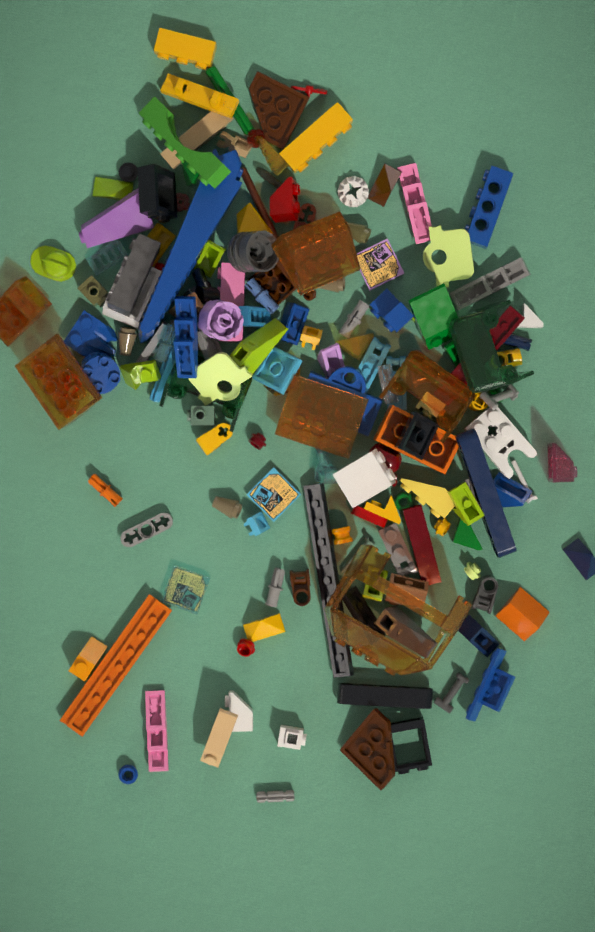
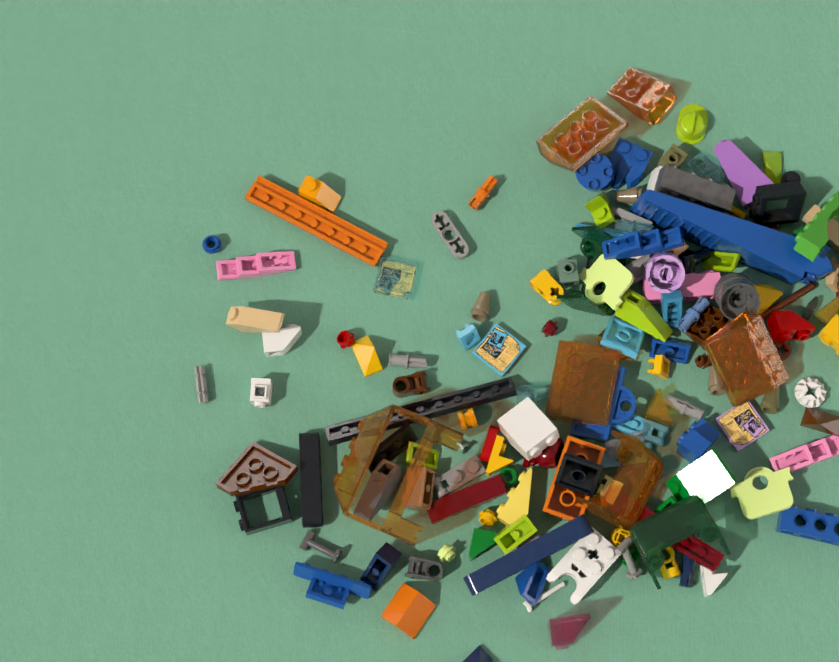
camera: 90 degrees right, 15 degrees down
lavender slope [317,343,347,378] -> none
light grey slope [450,257,531,310] -> none

